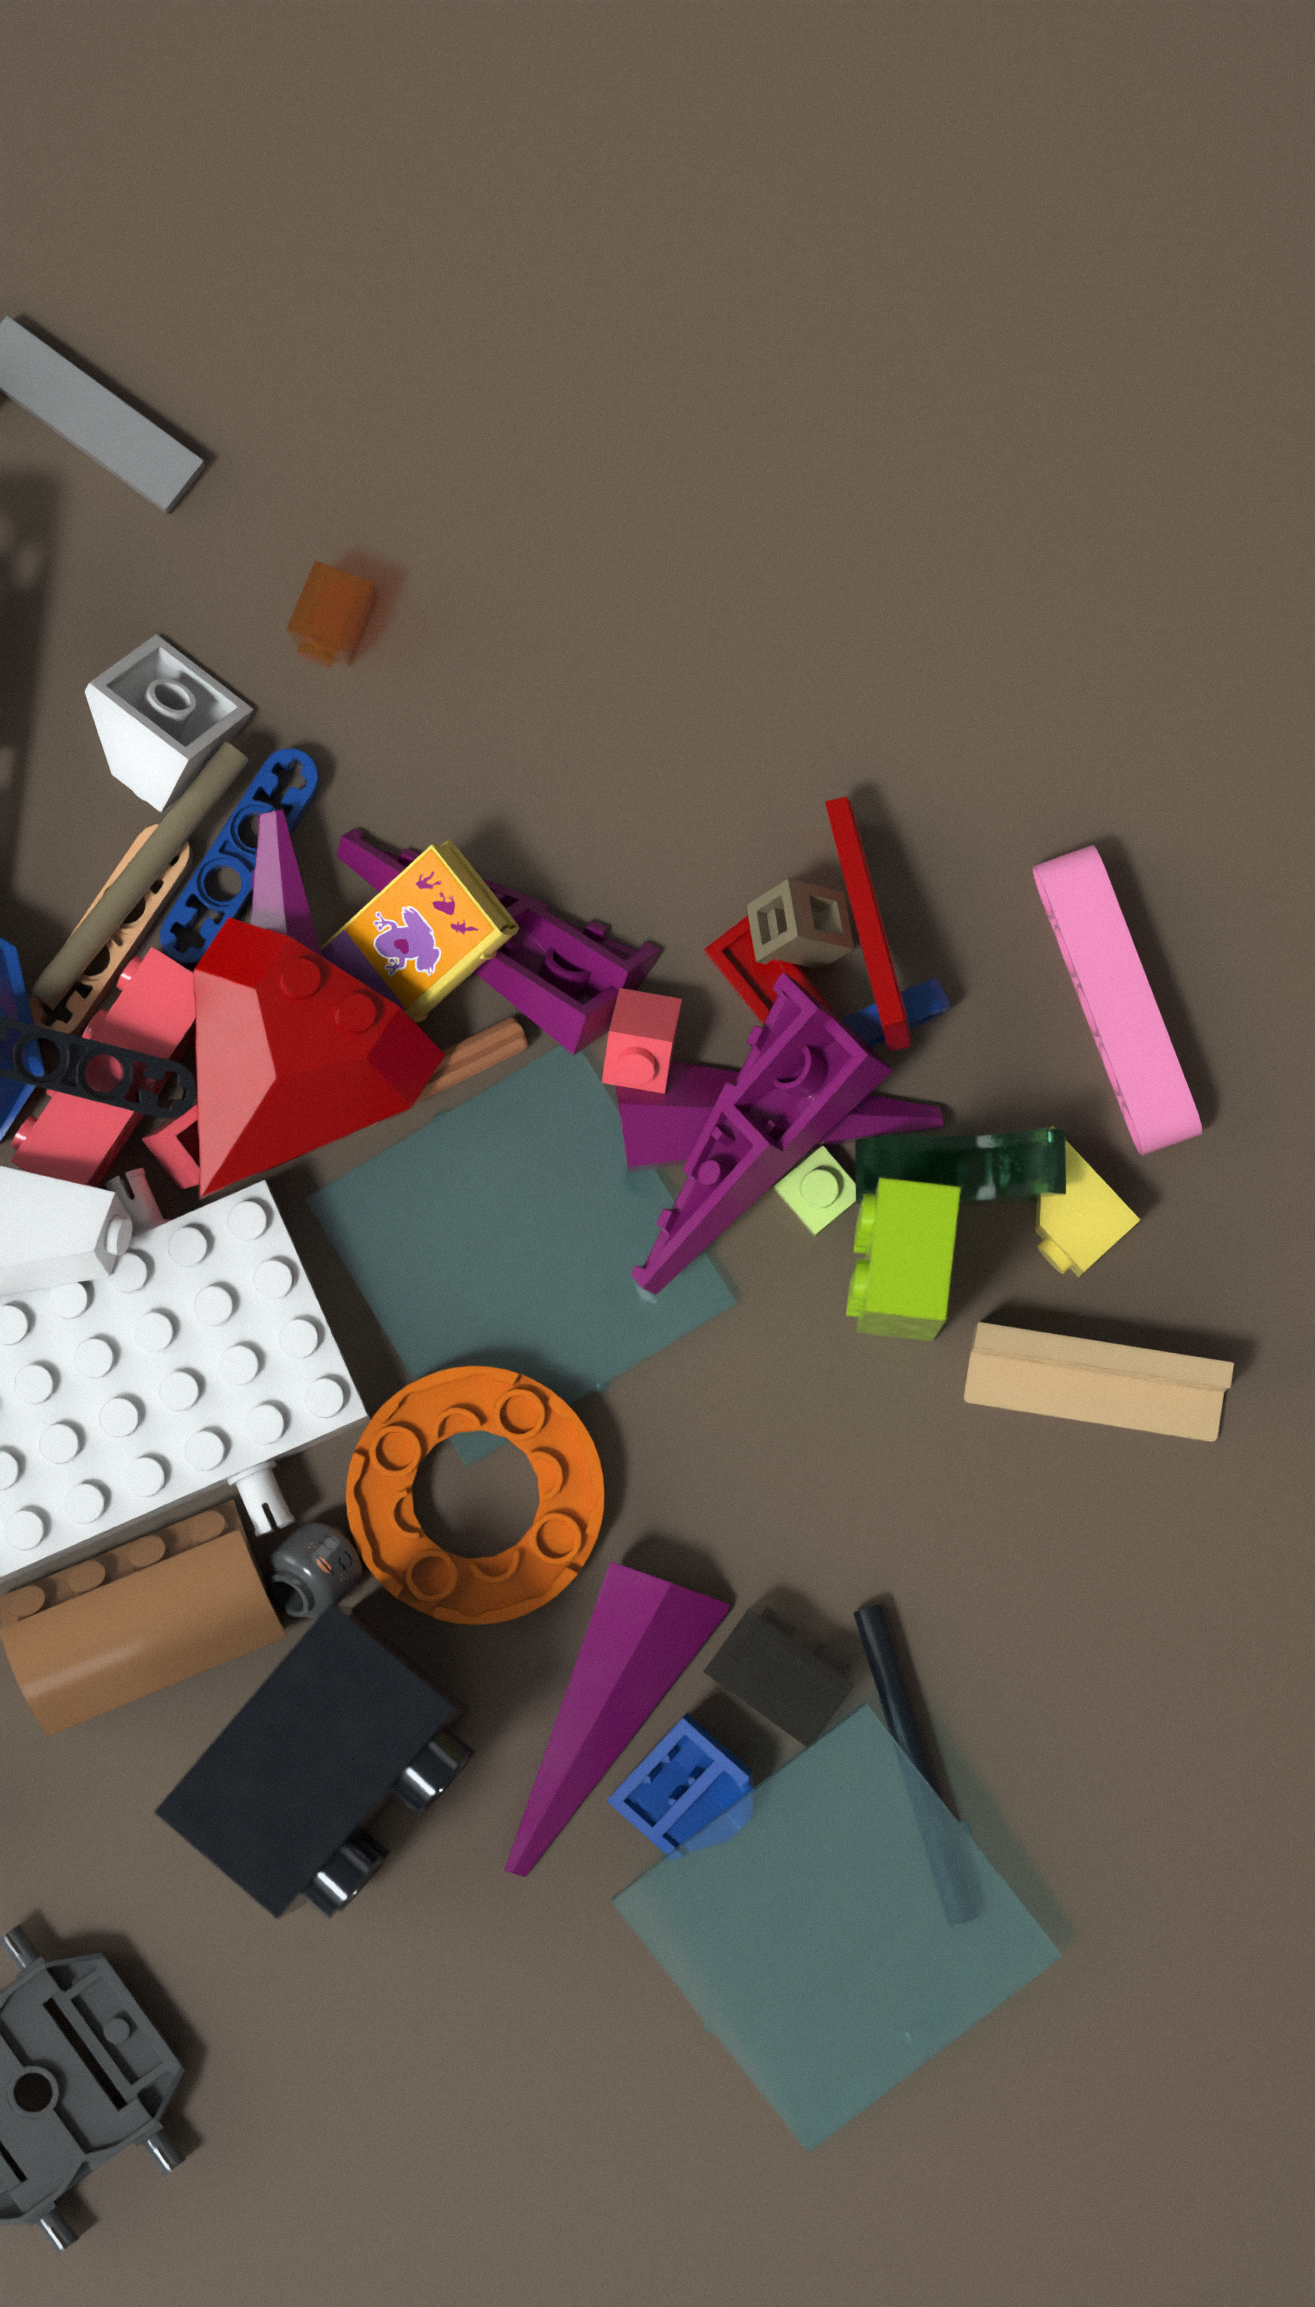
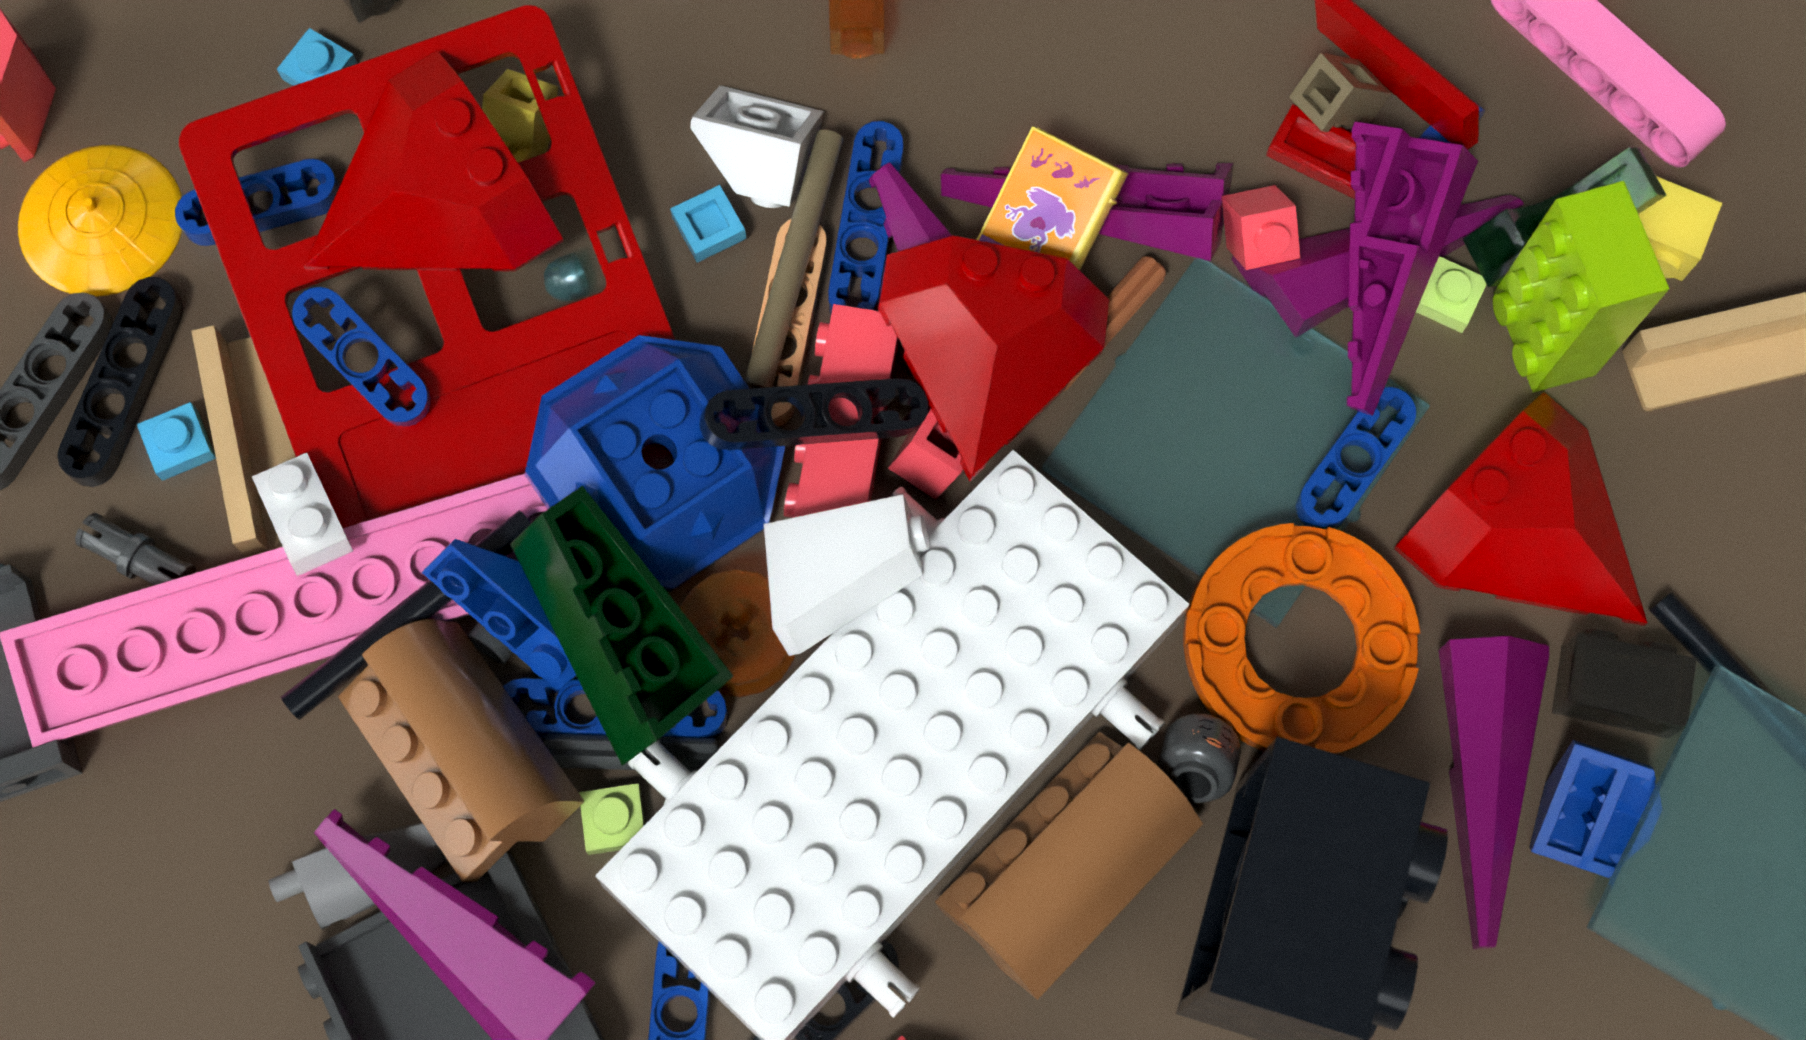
camera: 30 degrees left, 10 degrees down
none -> medium azure plate [670,185,746,263]
none -> blue beam [1296,387,1416,529]
none -> red wedge [1394,392,1648,626]

